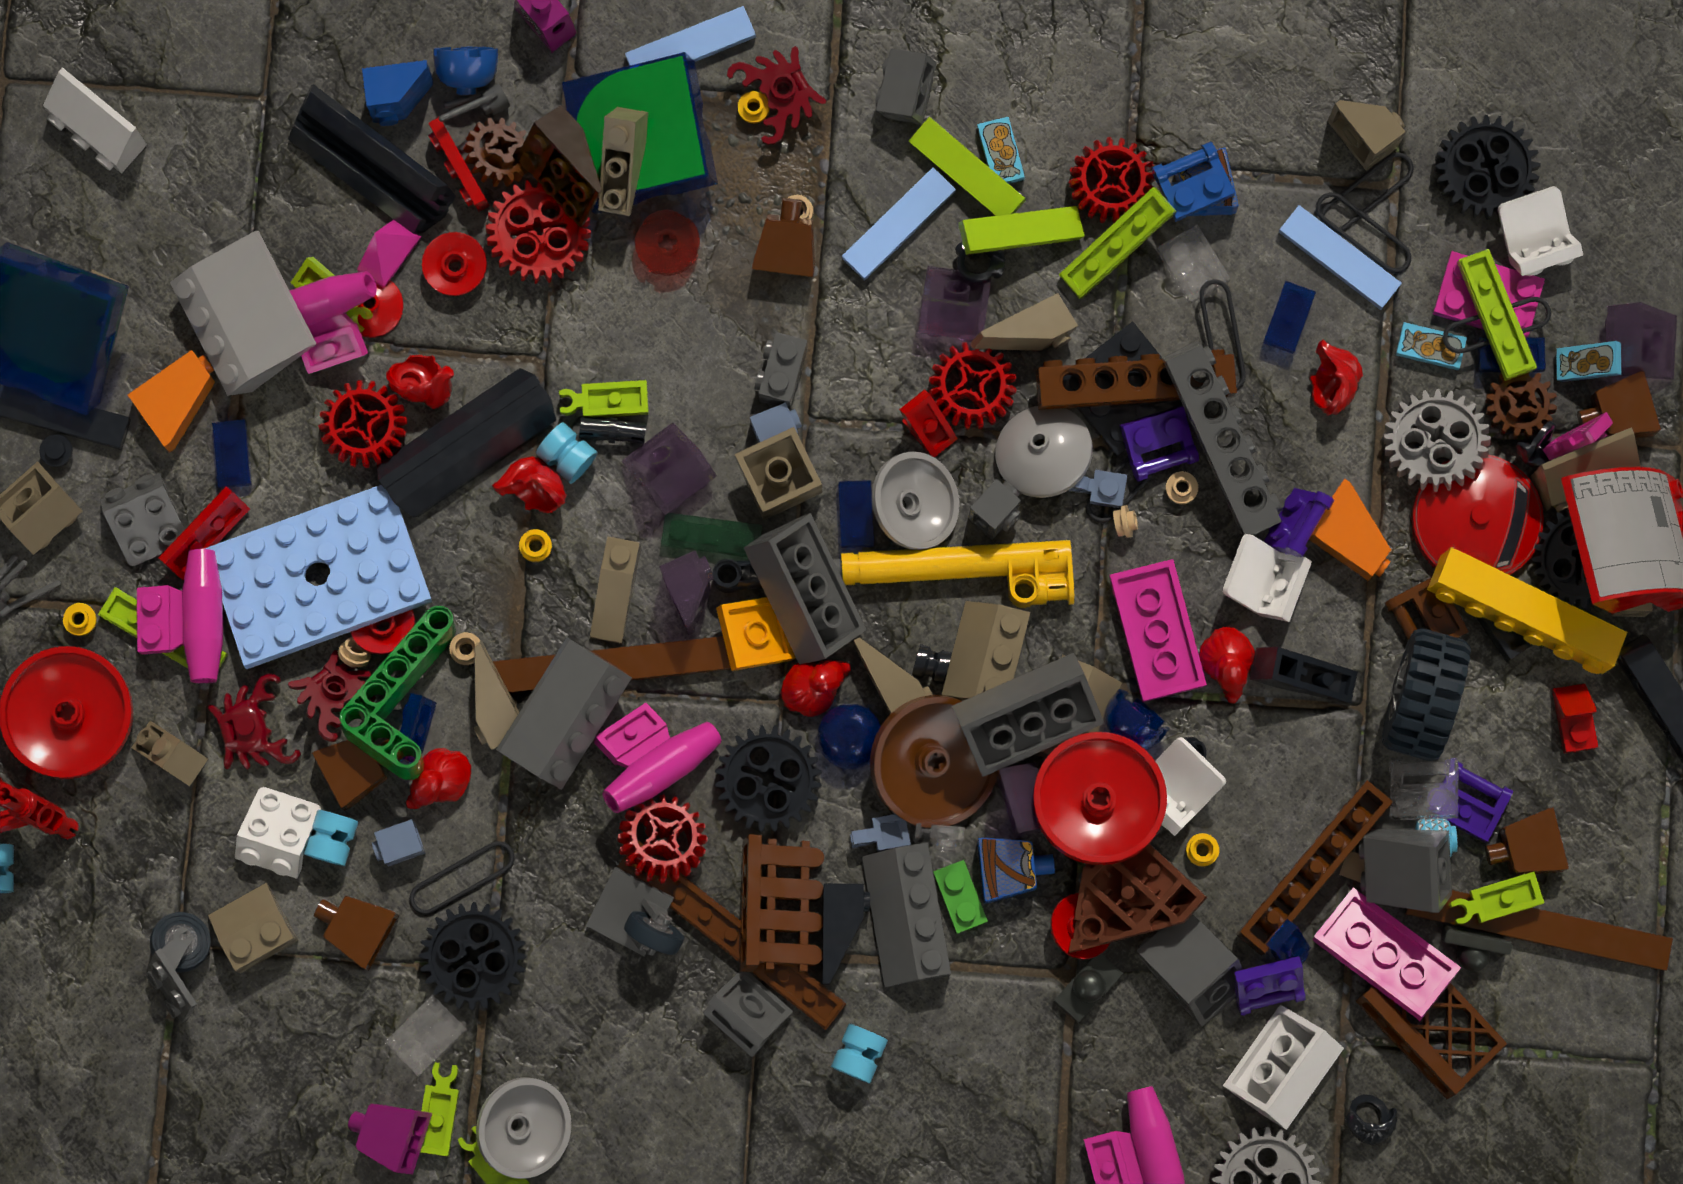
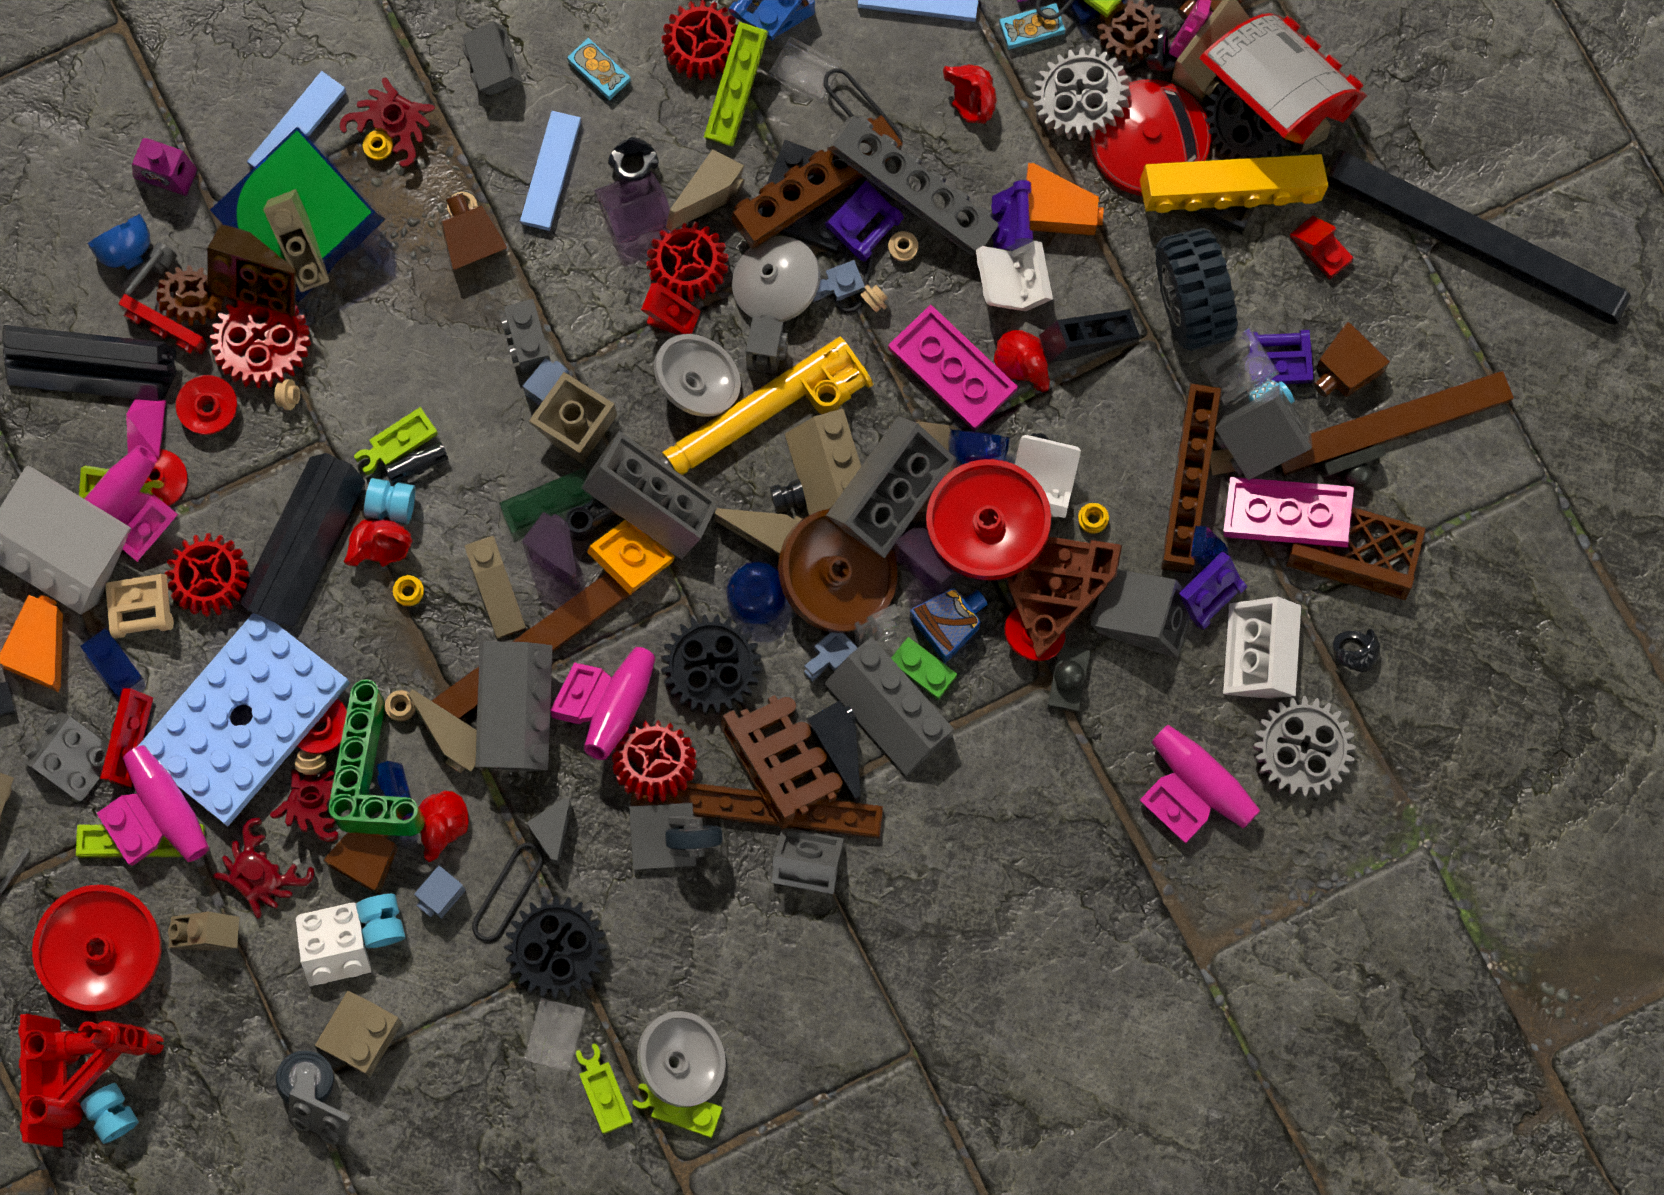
camera: 30 degrees left, 5 degrees down
yellow plate [63,603,97,636] -> none
reddish brown torso [314,896,399,971] -> none
magenta torso [348,1103,432,1175] -> none
blue slope [362,60,434,126] -> none
red hair [386,355,454,409] -> none
clear purple slope [621,422,717,515] -> none
clear red plate [635,210,700,276] -> none
red hair [780,659,851,717] -> none
medium azure wheel [831,1023,888,1084] -> none
clear blue plate [838,480,874,548] -> none
lime tile [909,117,1026,216] -> none
lime tile [958,206,1084,254] -> none
clear blue plate [1263,281,1316,354] -> none
reddish brown plate [1385,577,1469,640] -> none
lime plate [1449,872,1544,925] -> none
none -> tan plate [105,574,174,639]
none -> tan plate [275,379,300,410]
none -> dark grey slope [527,798,572,865]

